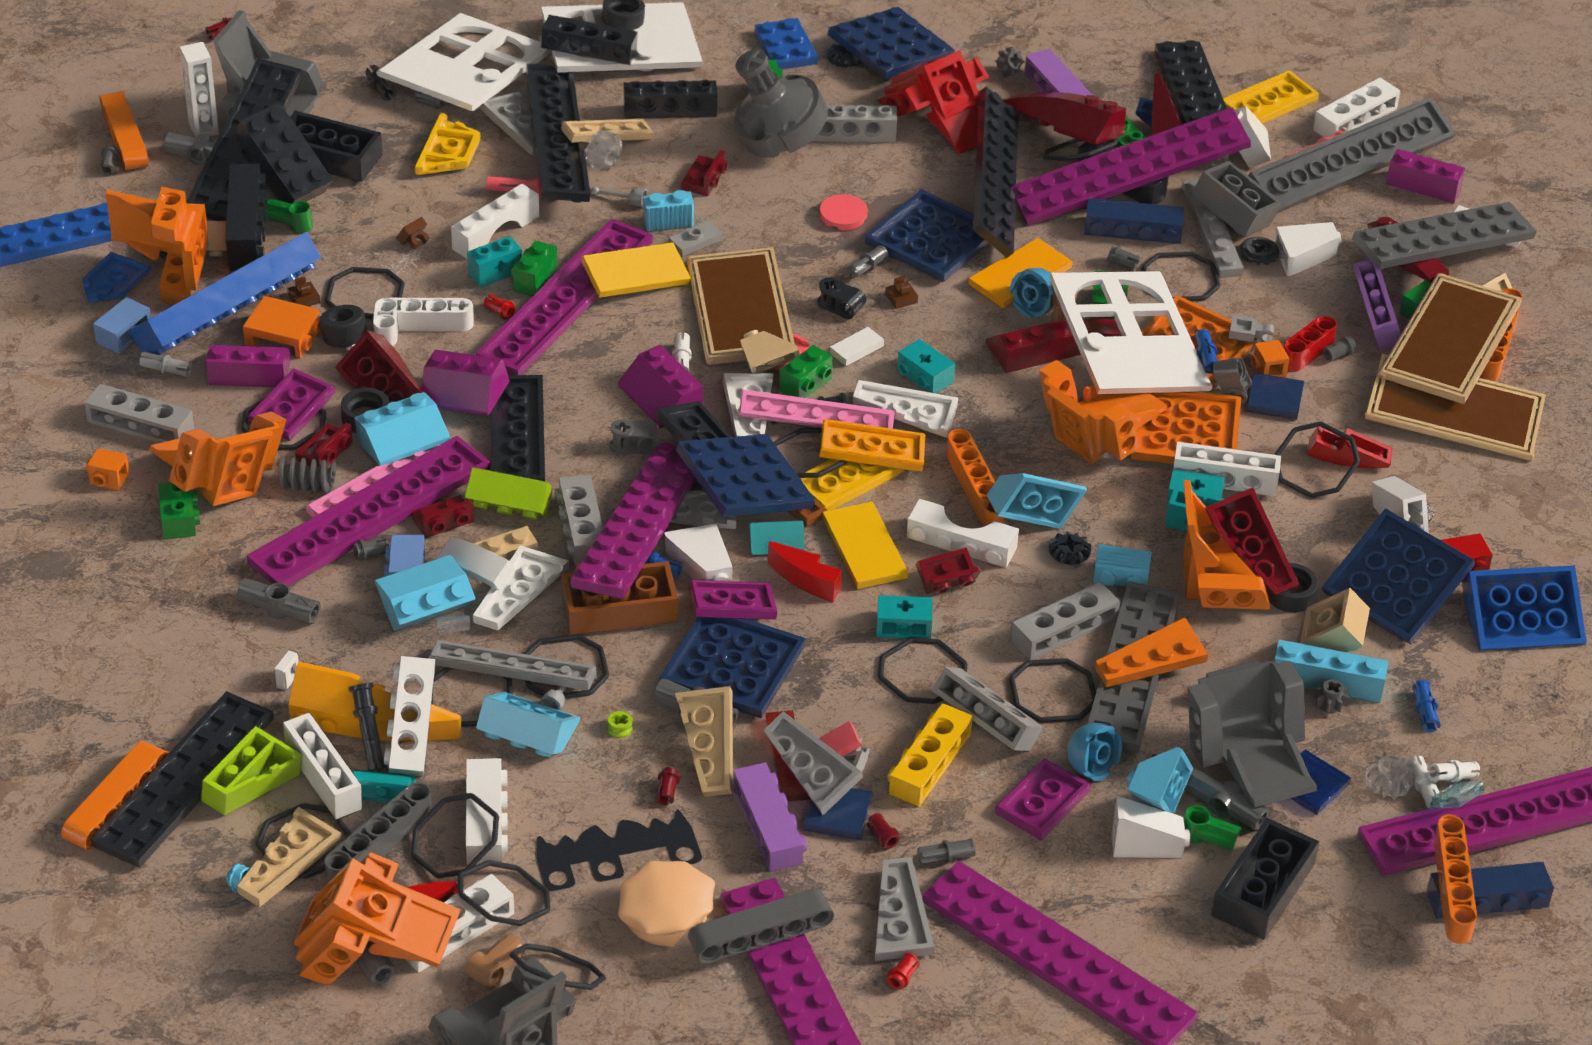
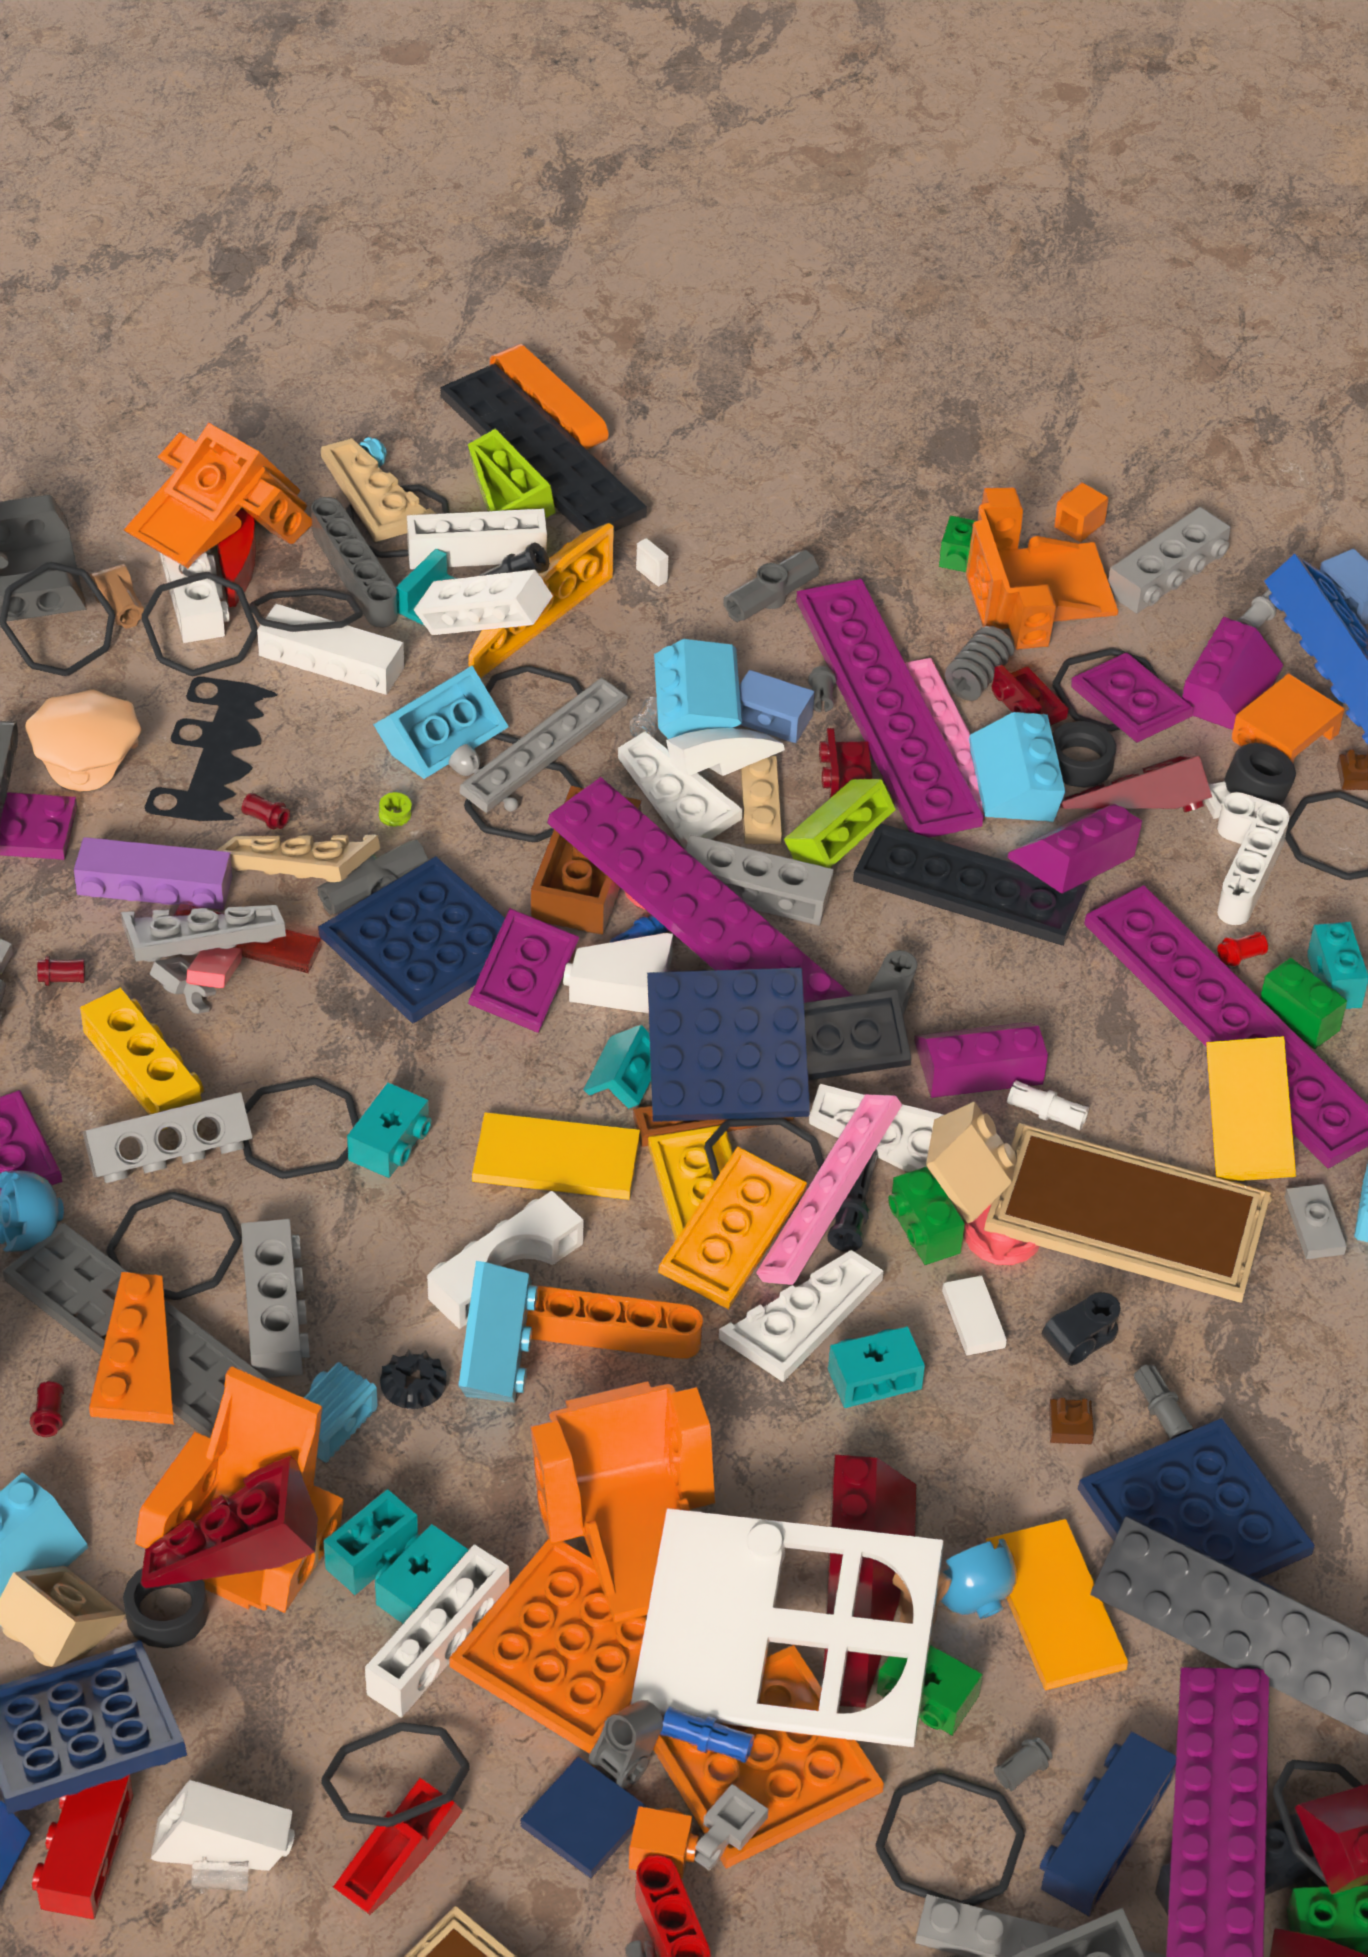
camera: 115 degrees right, 5 degrees up
red slope [768,541,842,602] -> none
dark blue tile [804,788,872,840] -> none
coral tile [820,194,868,231] -> none
dark red bracket [915,547,981,594] -> none

